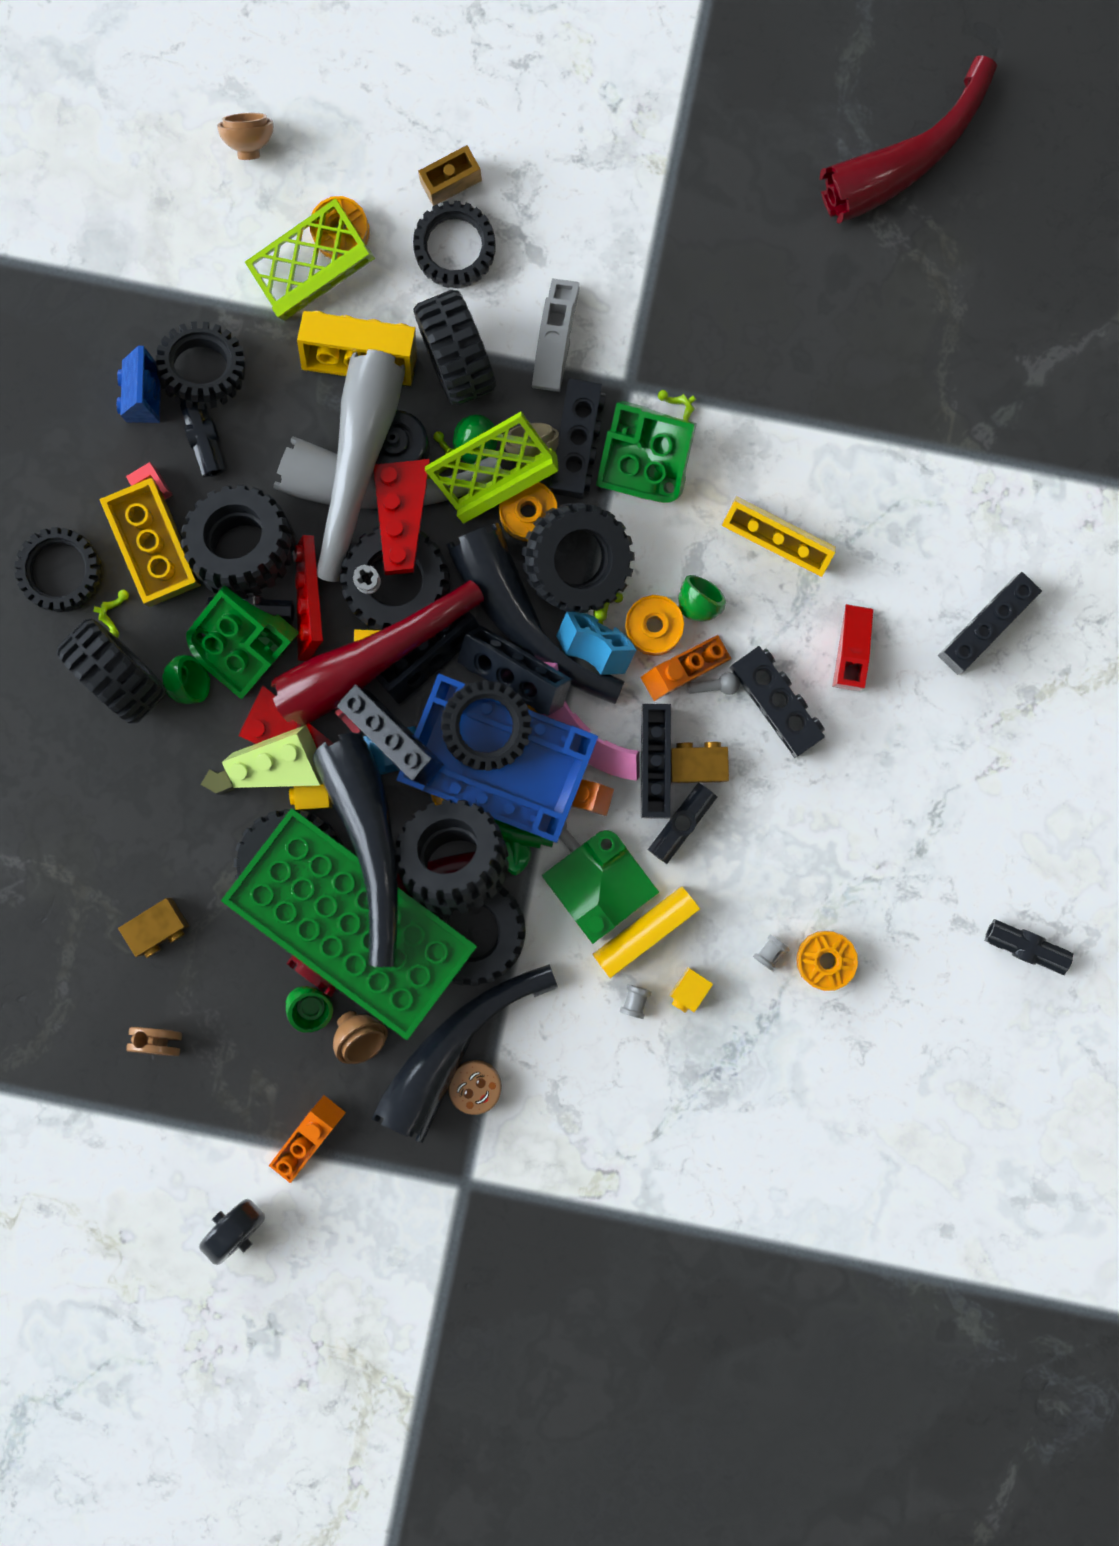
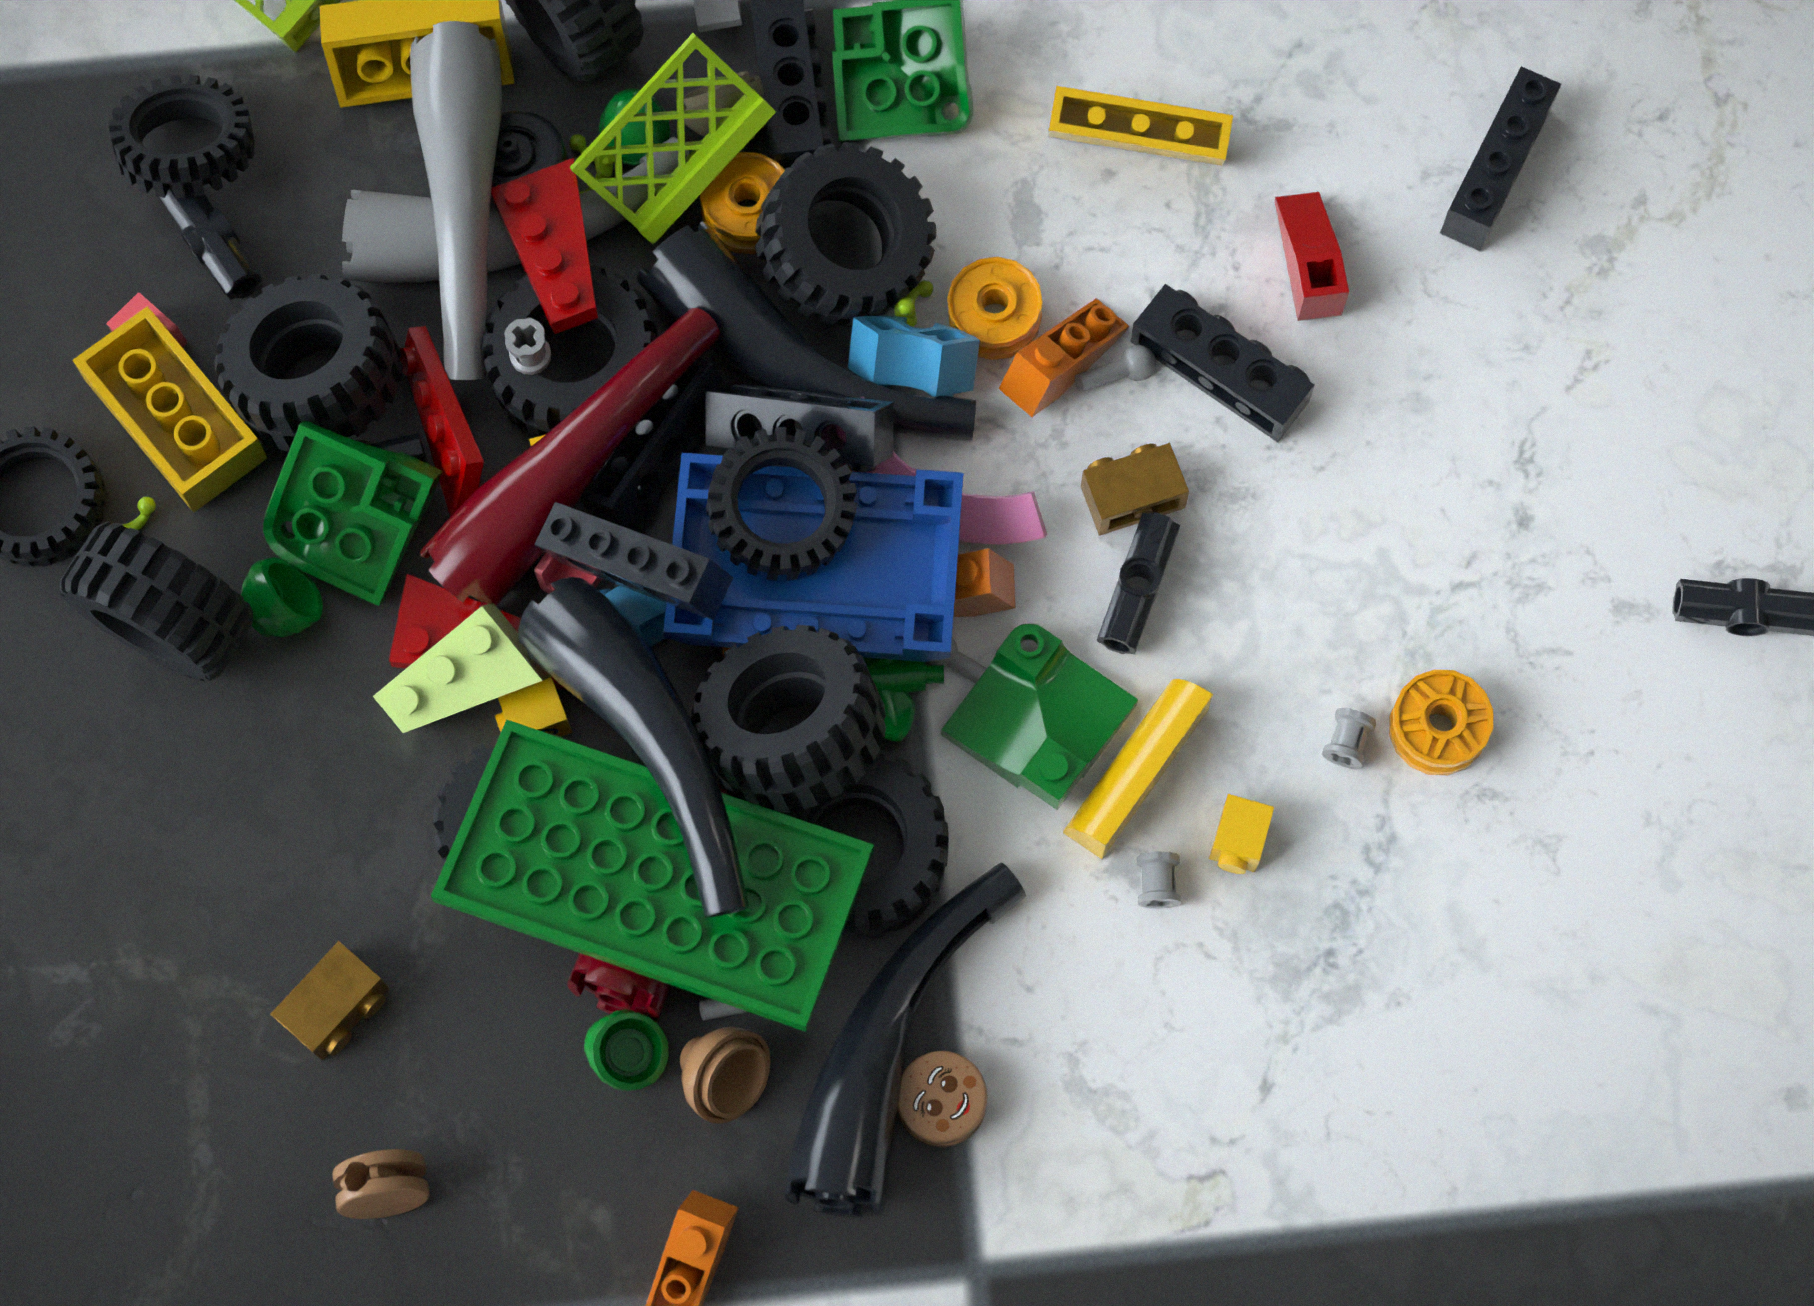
camera: 15 degrees left, 15 degrees down
blue slope [117,346,161,423] -> none
olive piece [201,769,237,795] -> none
black brick [641,704,671,819] -> none
green hat [678,575,726,622] -> none

